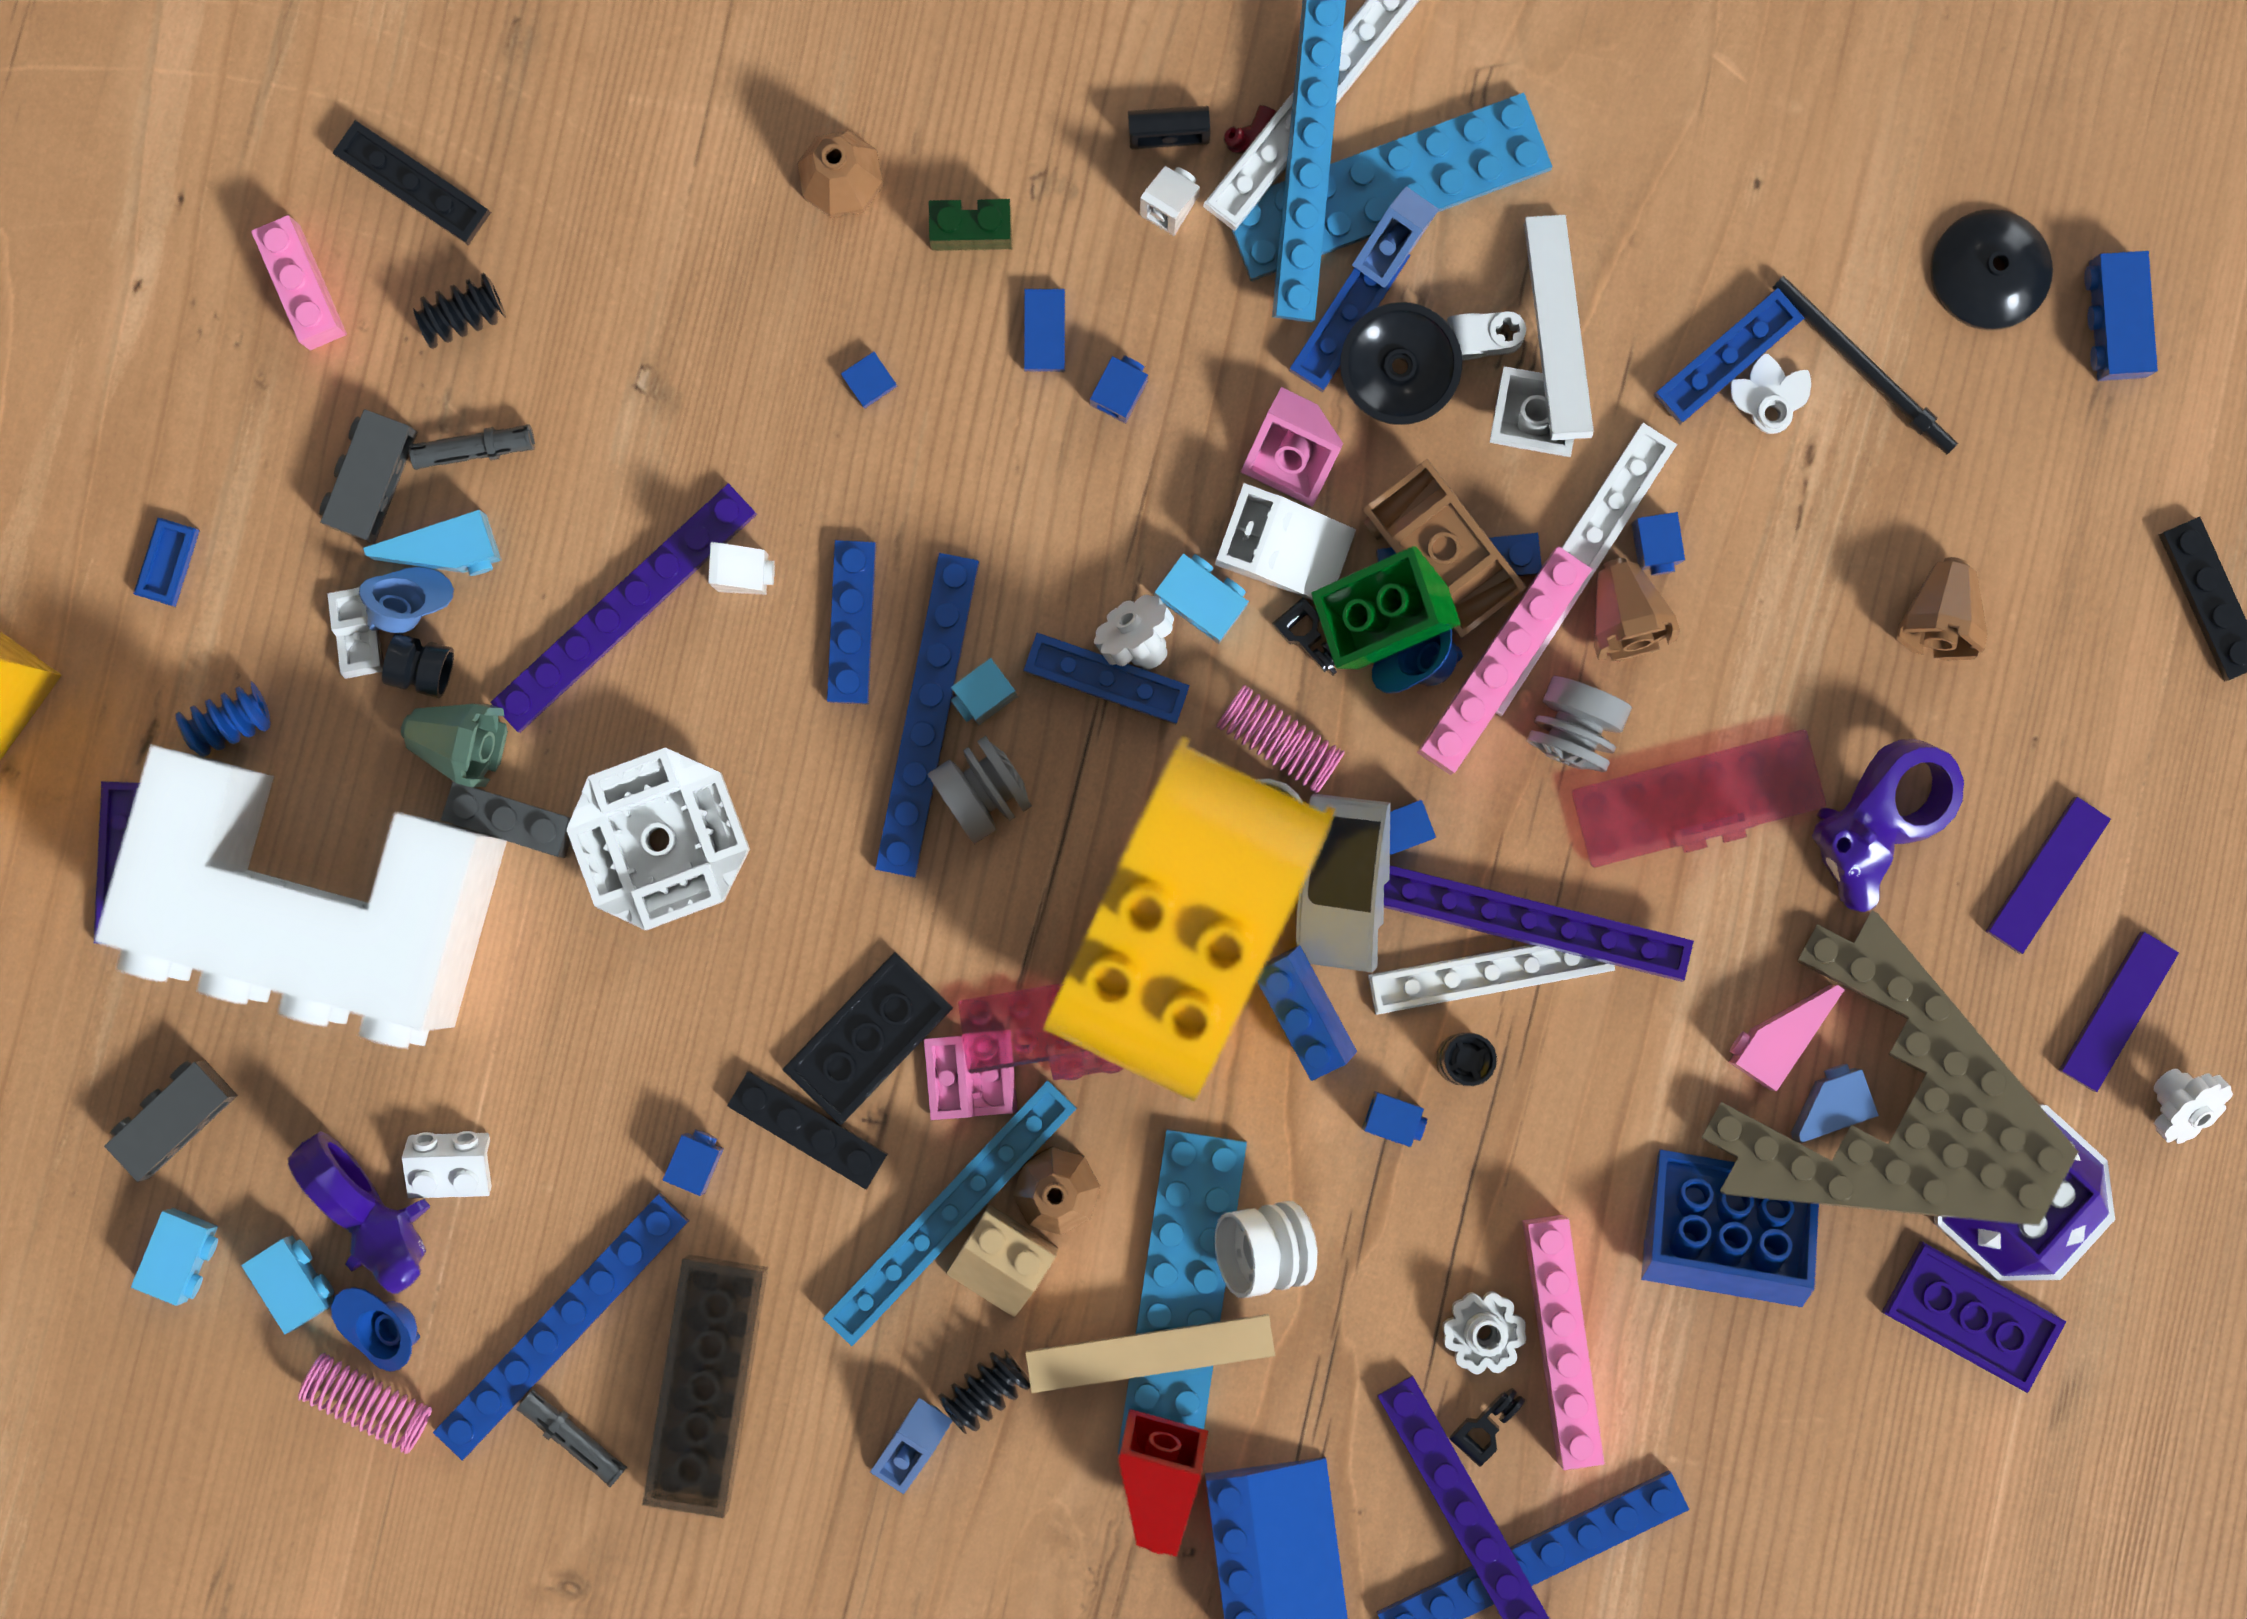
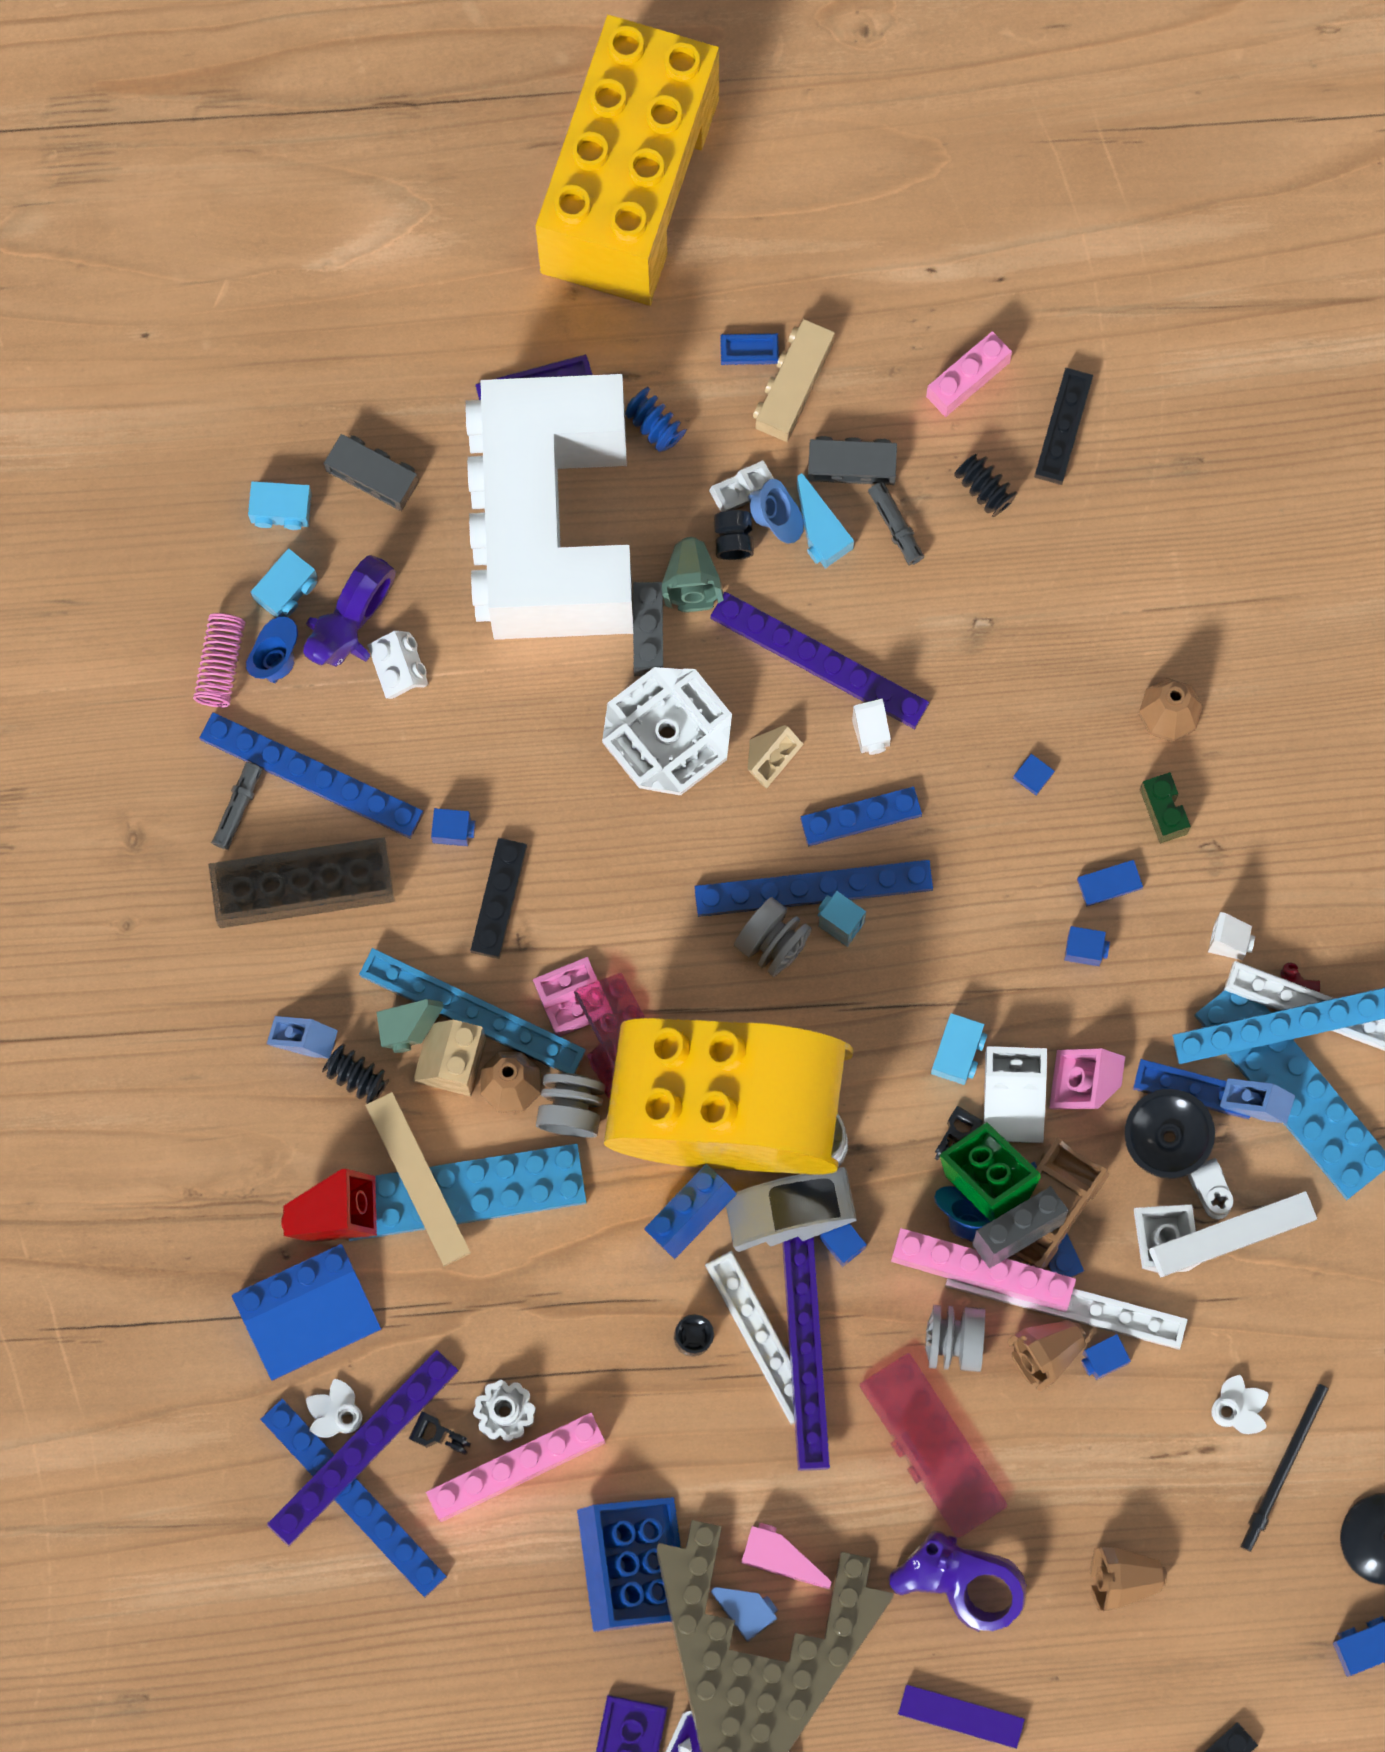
camera: 75 degrees right, 10 degrees down
black tile [782,952,954,1126] -> none
blue plate [1023,633,1190,724] -> none
white plant [1094,595,1174,670] -> none
black brick [1128,106,1210,149] -> none
white wheel [1215,1201,1317,1298] -> none
bright pink piece [1216,685,1345,794] -> none
blue brick [1362,1091,1428,1147] -> none
blue plate [1654,288,1804,425] -> none
none -> white plate [306,1379,362,1438]
none -> sand green slope [376,999,443,1053]
none -> light grey wheel [536,1073,605,1138]
none -> tan slope [748,725,804,788]
none -> tan brick [753,319,835,442]
none -> dark grey brick [972,1186,1068,1269]

